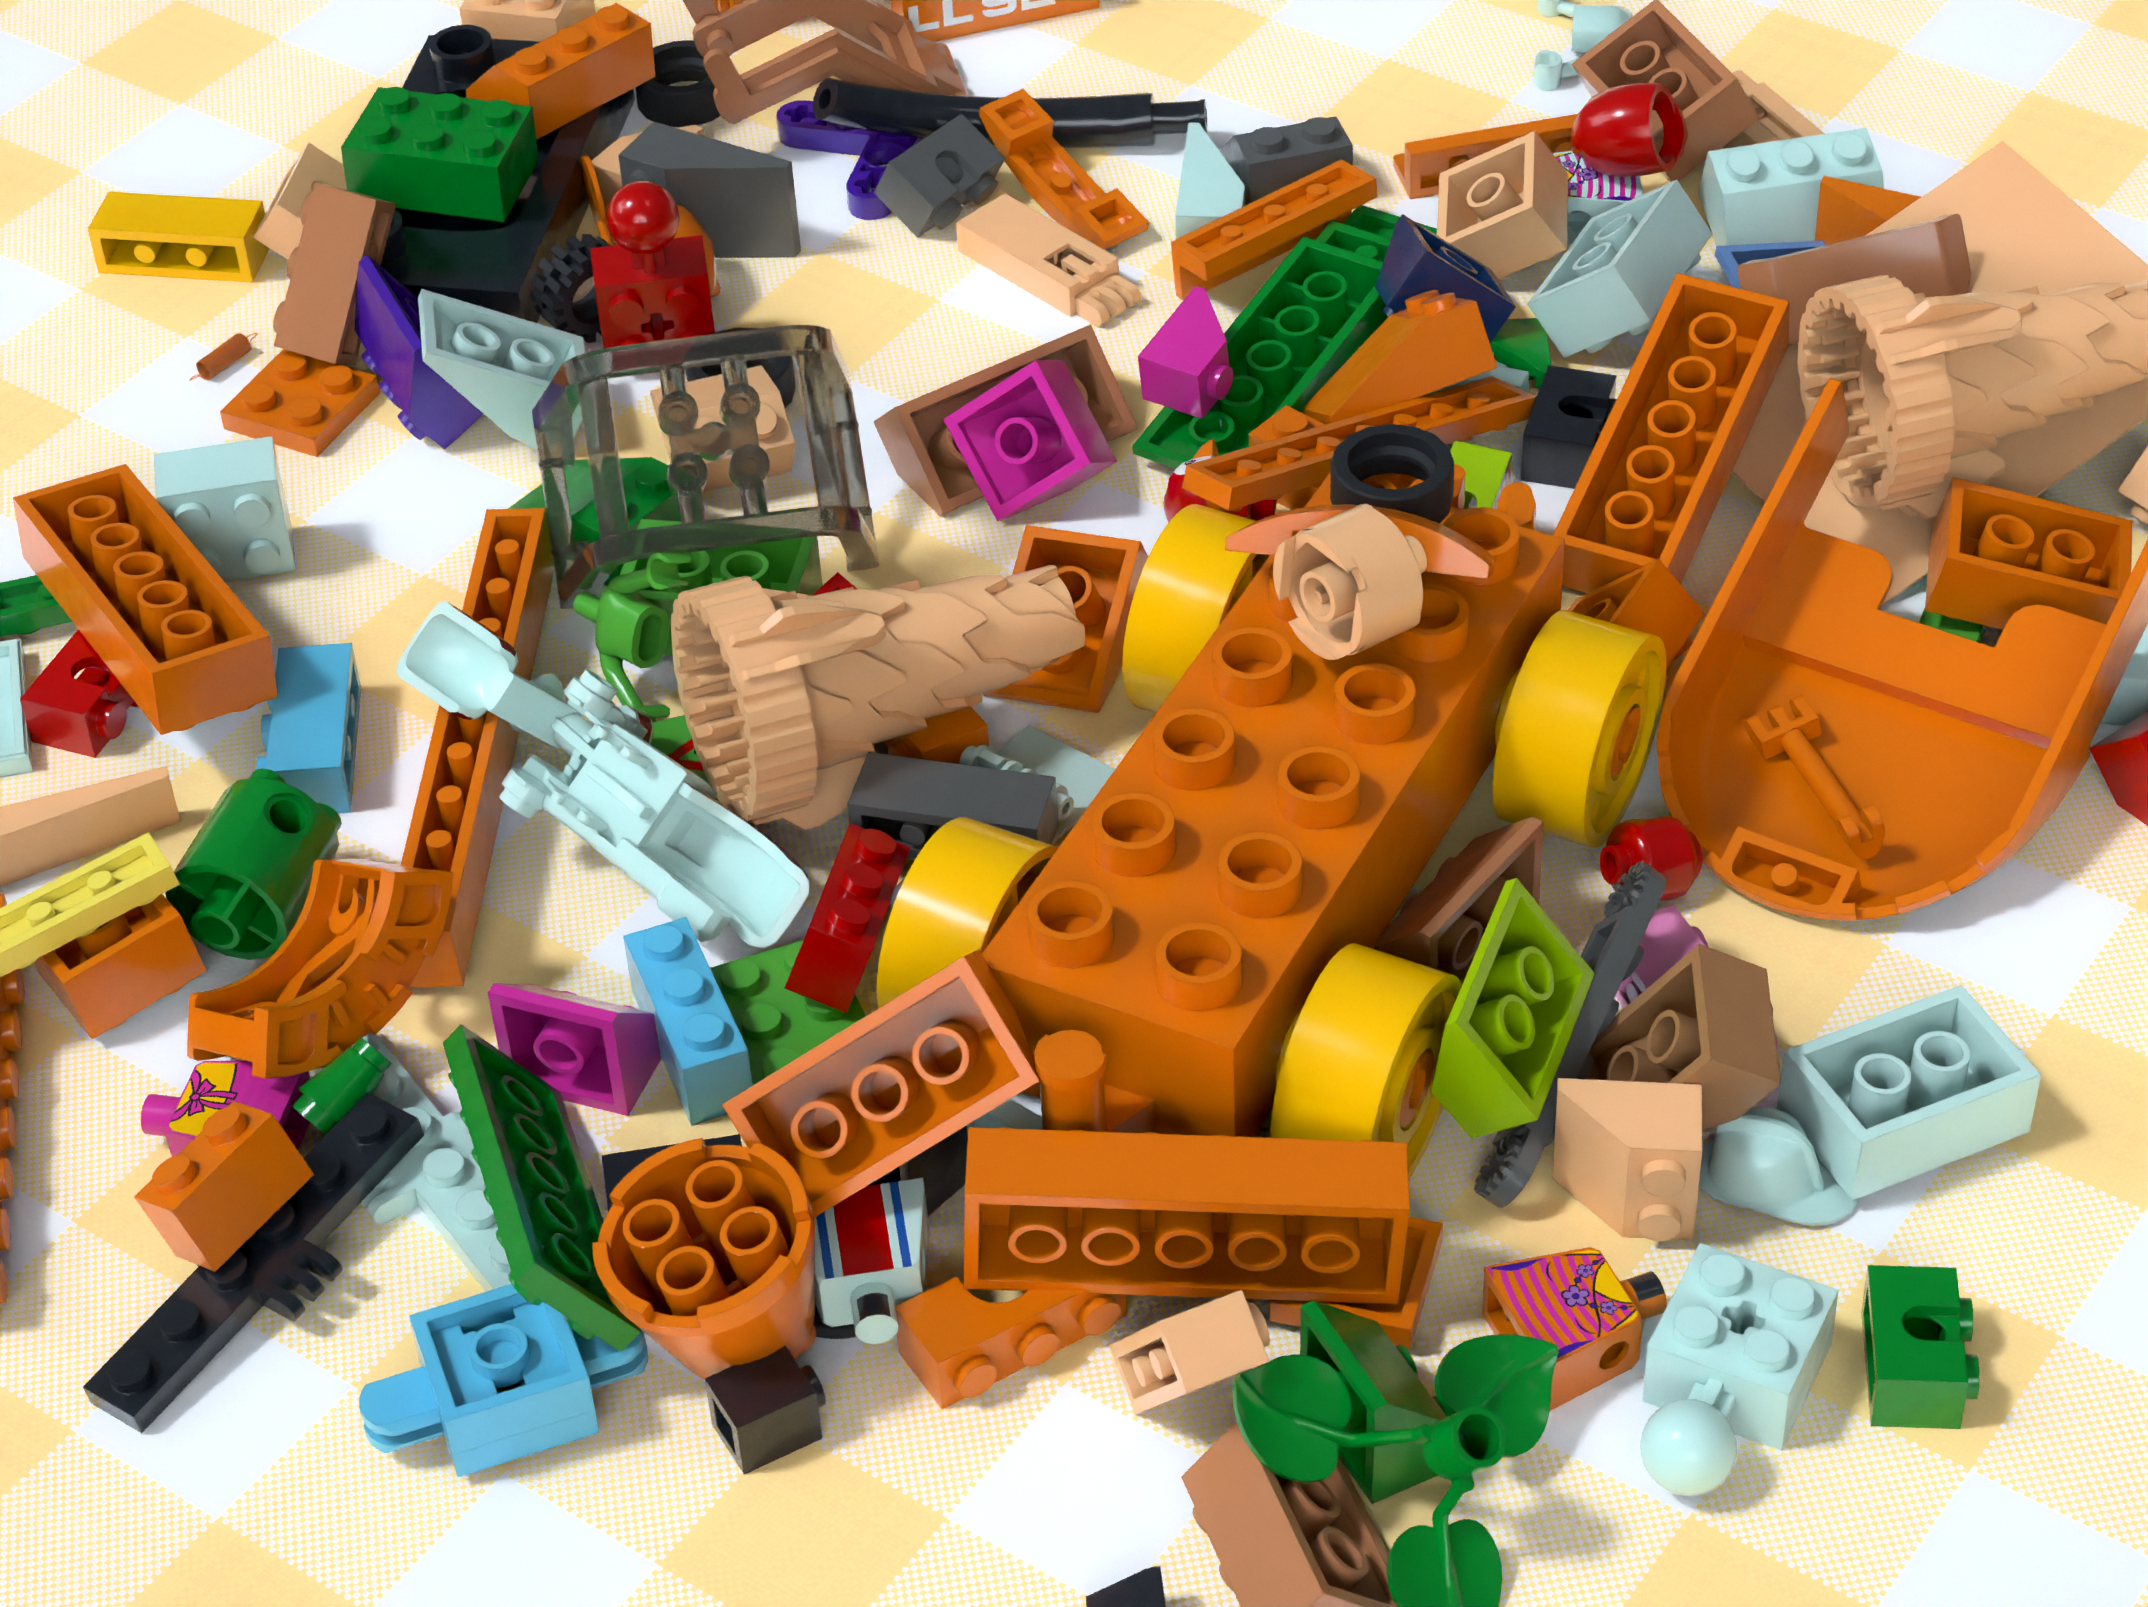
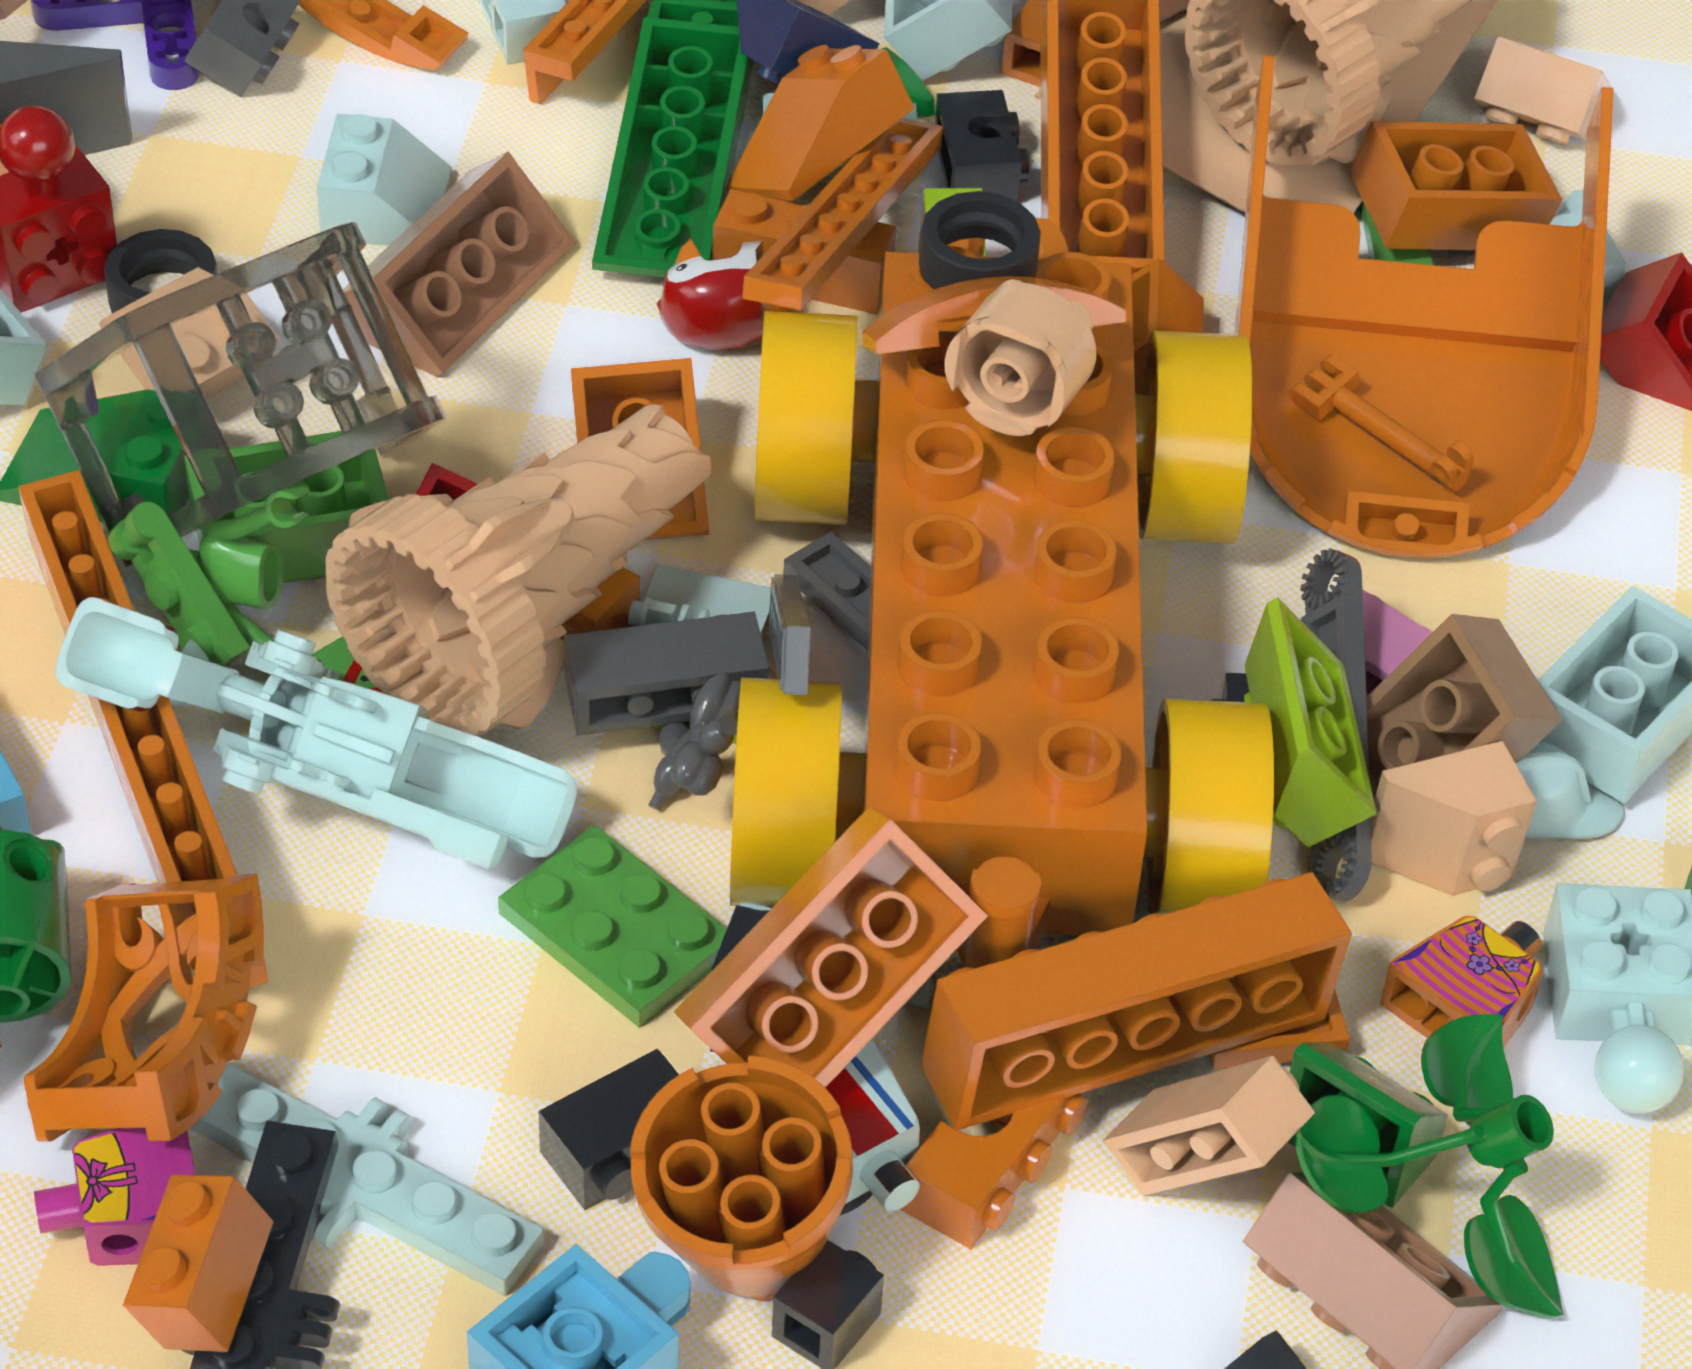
camera: 30 degrees left, 5 degrees up
green cone [292,1037,392,1135] -> none
green plate [443,1024,641,1352] -> none
dark pink slope [488,983,661,1116] -> none
medium azure brick [623,917,753,1126] -> none
red brick [784,823,910,1013] -> none
dark pink slope [943,360,1117,521] -> none
light nougat hinge [956,193,1141,327] -> none
dark pink slope [1138,286,1233,419] -> none
nougat slope [1373,816,1543,984] -> none
red head [1599,816,1702,902] -> none
none -> bright green plate [108,502,250,667]
none -> light aqua slope [317,113,452,246]
none -> dark grey tile [768,574,811,695]

